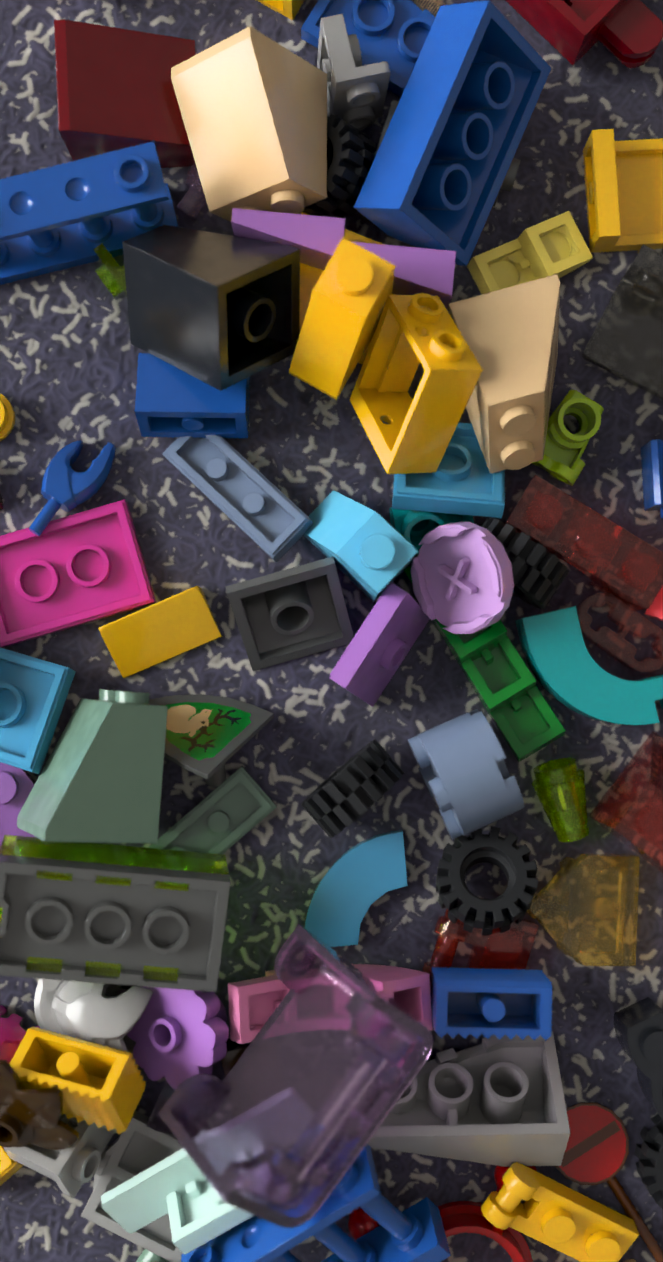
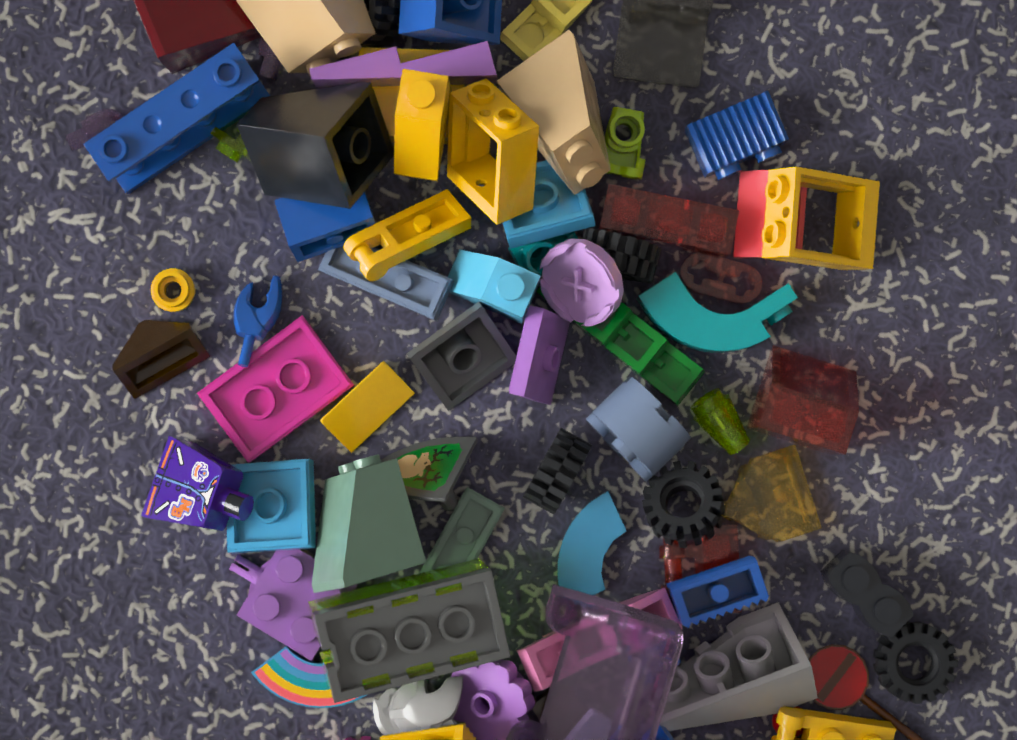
camera: 15 degrees left, 0 degrees up
none -> yellow plate [343,189,471,281]

